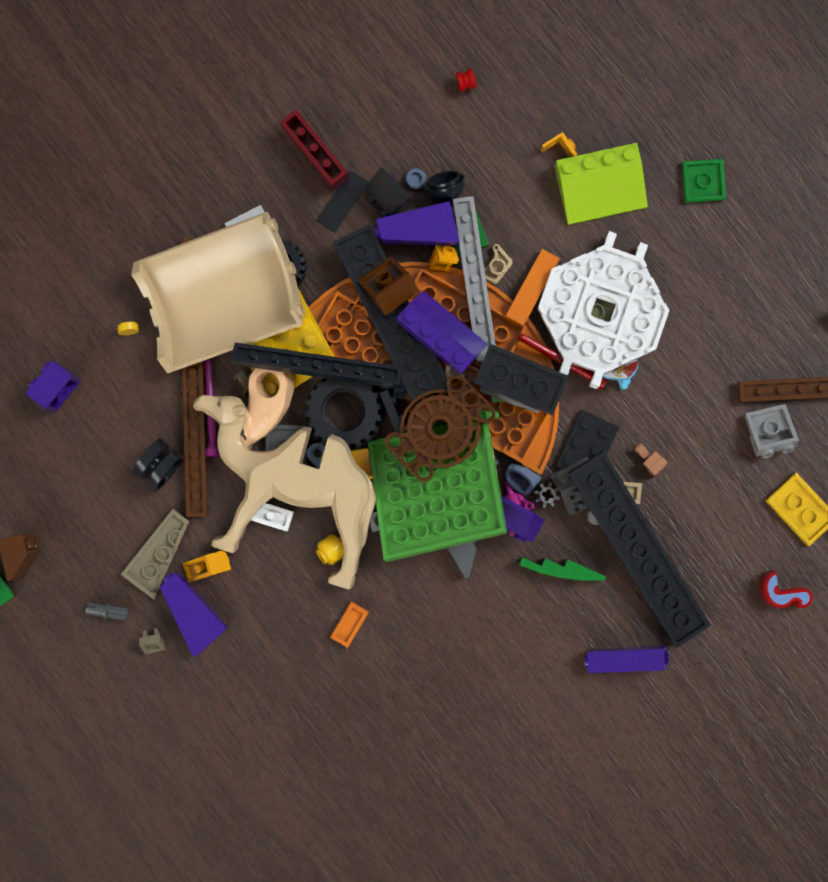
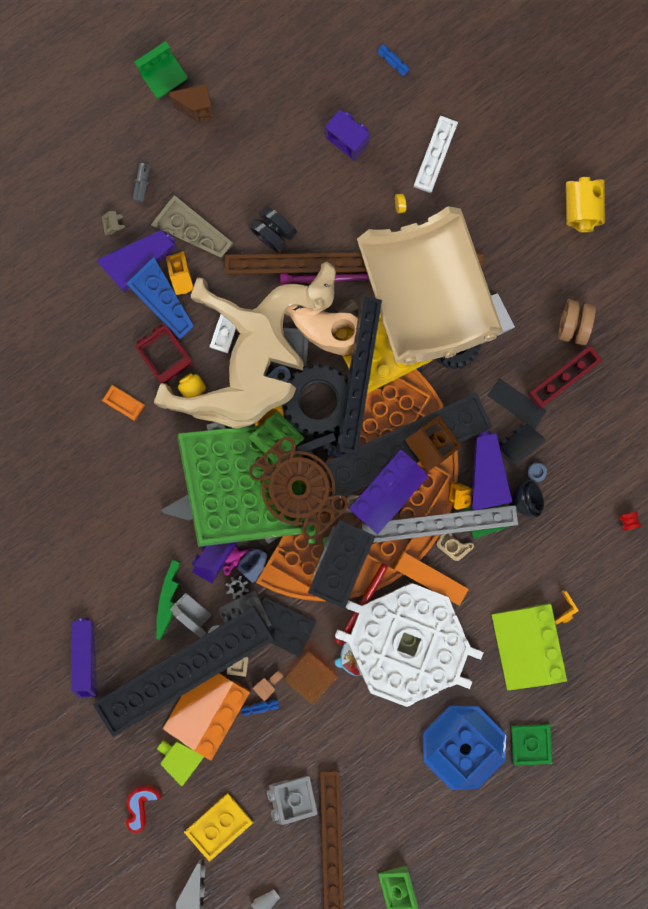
camera: 90 degrees right, 0 degrees up
none -> blue wing [126,257,193,339]
none -> dark red window [134,324,194,384]
none -> lime torso [157,740,204,786]
none -> orange slope [163,672,251,760]
none -> light grey panel [170,593,211,638]
none -> blue axle [241,698,279,716]
none -> bright green slope [249,412,304,463]
none -> clear orange bracket [285,651,338,705]
none -> white tile [413,116,458,193]
none -> blue piece [423,705,506,790]
none -> medium nougat wheel [558,299,596,346]
none -> yellow cylinder [566,177,605,232]

